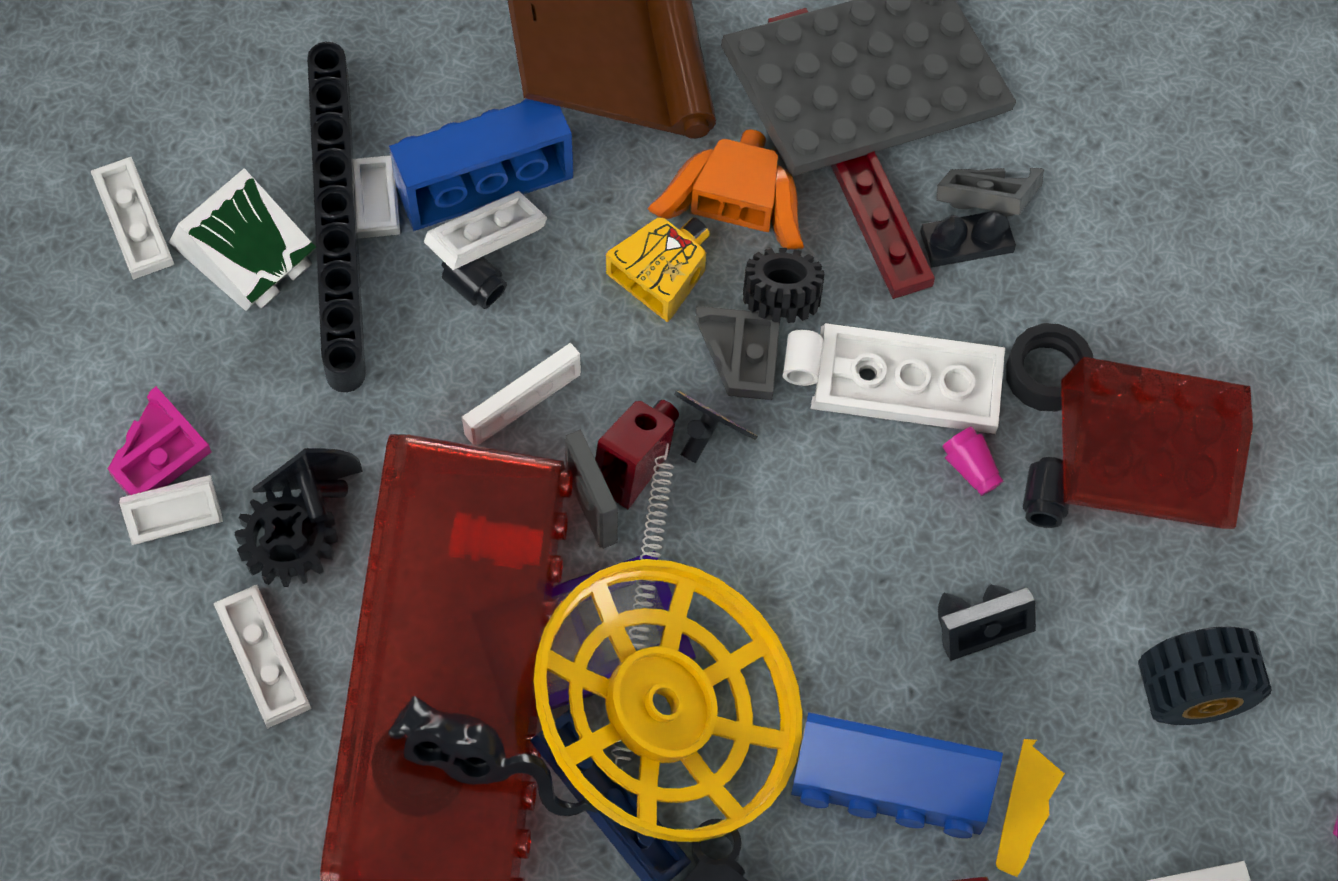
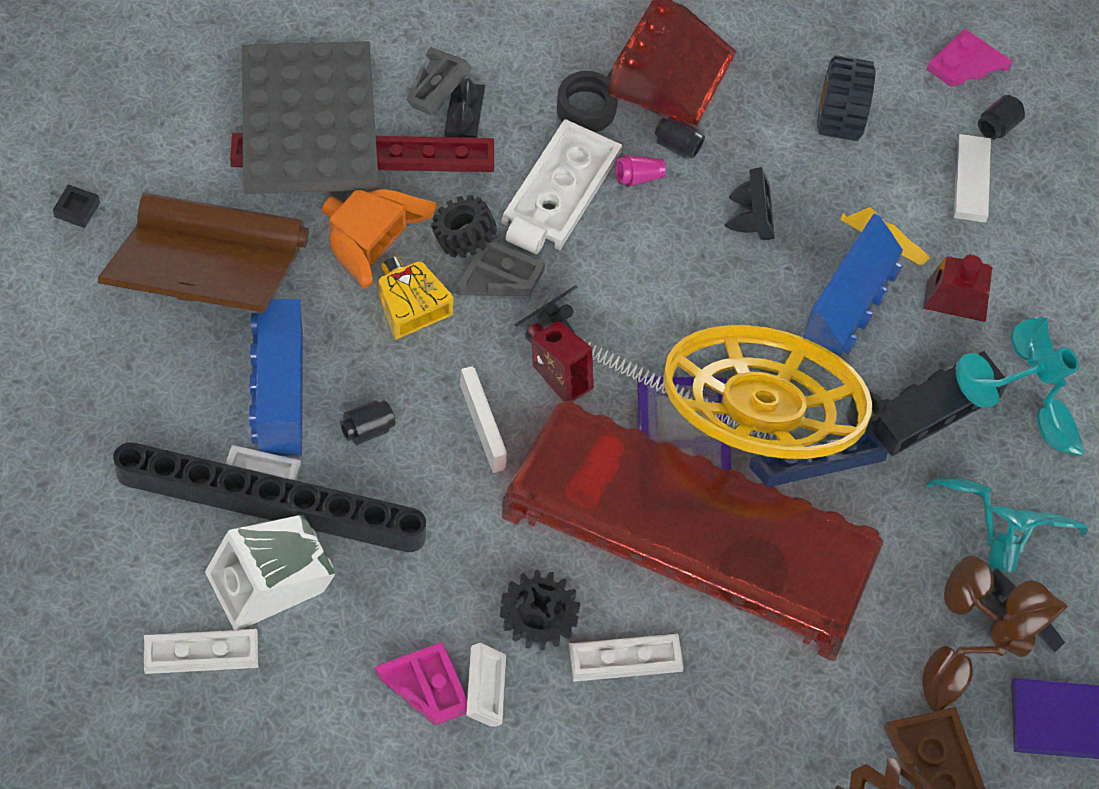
camera: 75 degrees left, 5 degrees down
black shield [252,448,363,523] -> none
black animal [388,696,599,817] -> none
white tile [424,191,547,270] -> none
dark grey tile [565,429,618,549] -> none

